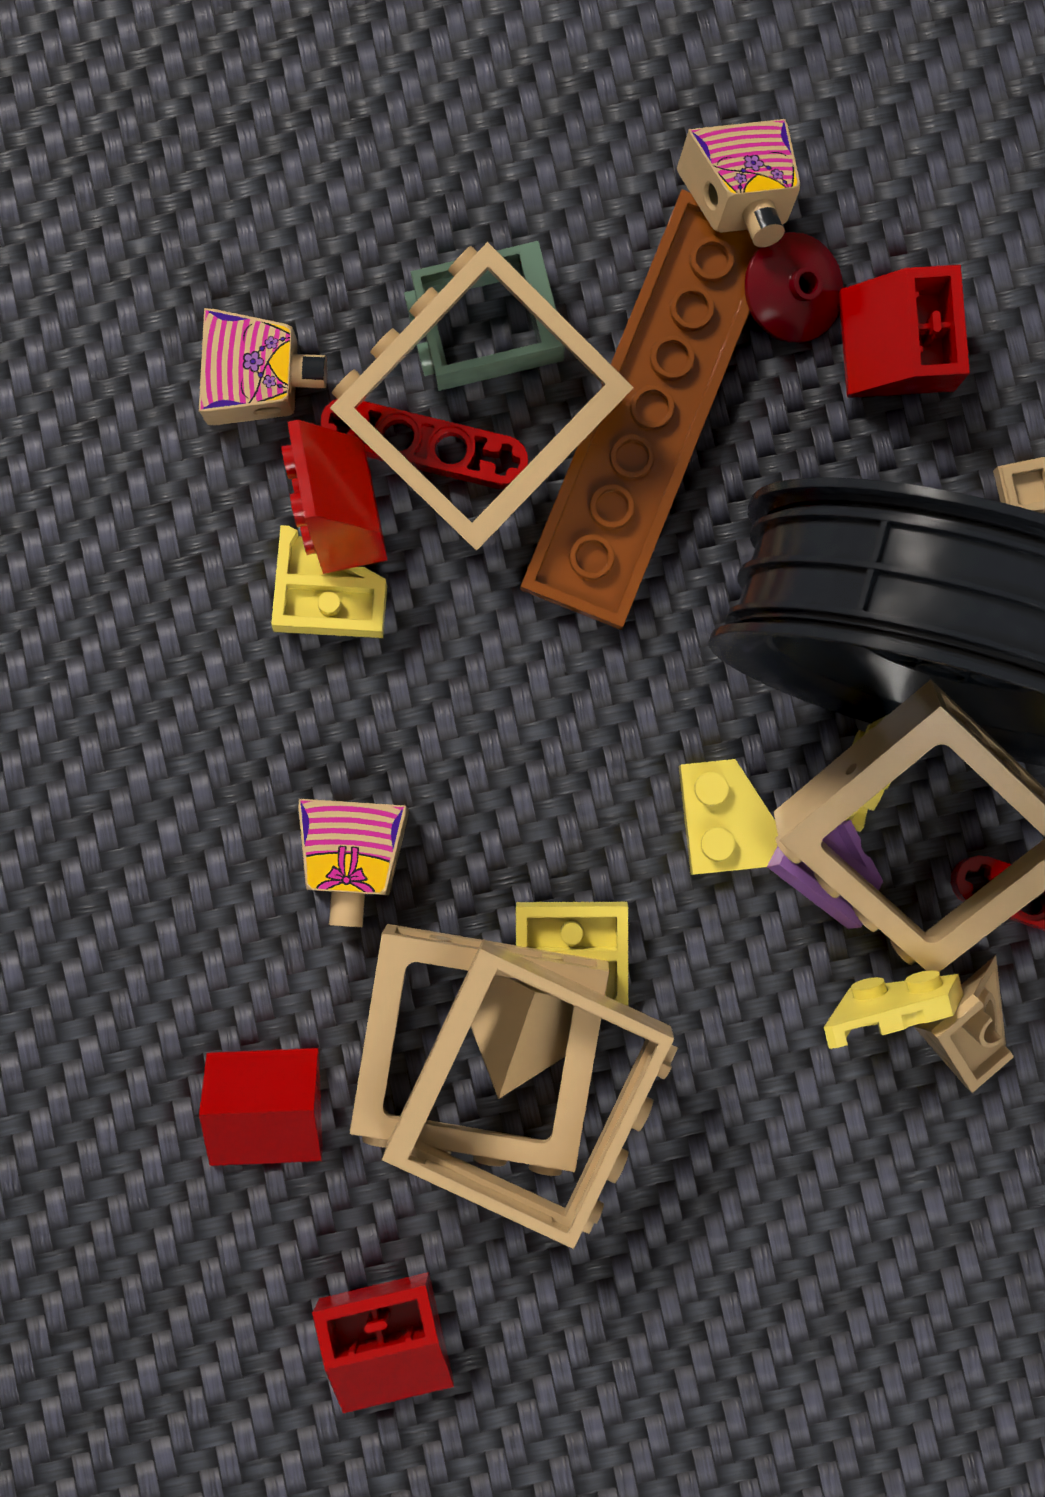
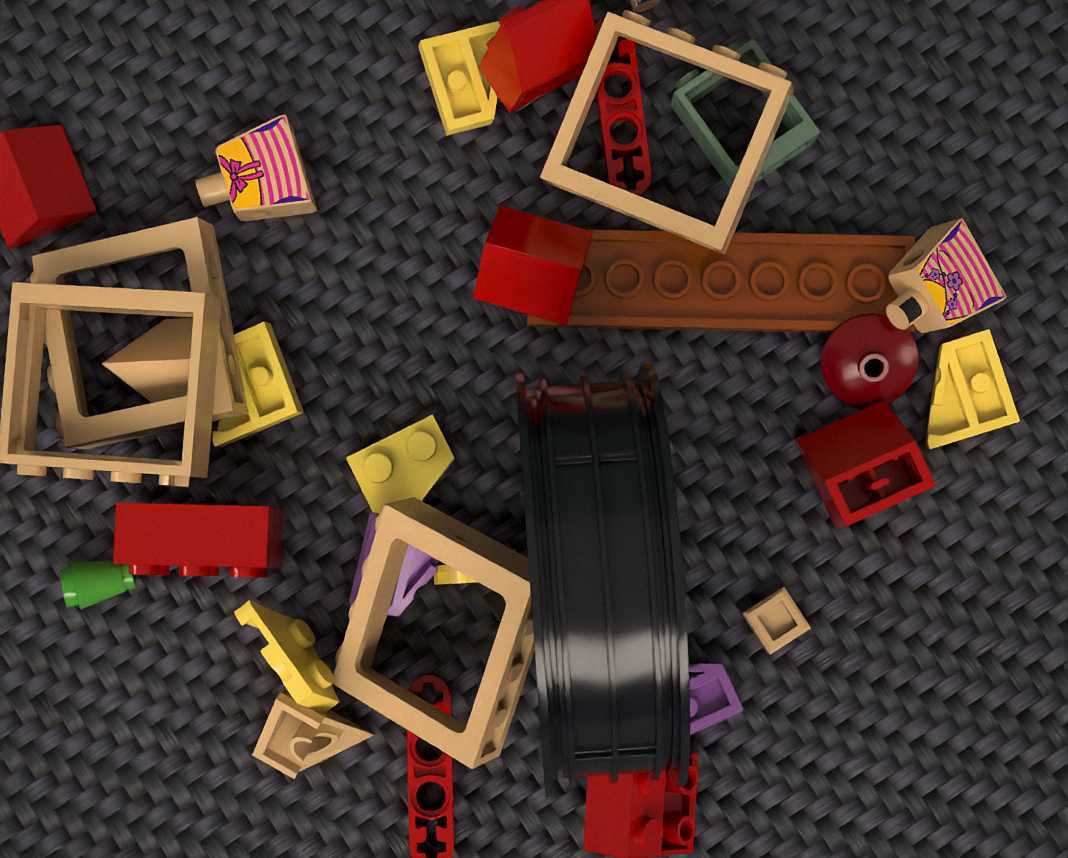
camera: 70 degrees right, 0 degrees up
none -> bright green cone [59,561,136,610]
none -> red brick [113,503,283,578]
none -> red slope [473,206,593,325]
none -> light yellow wing [924,329,1020,450]

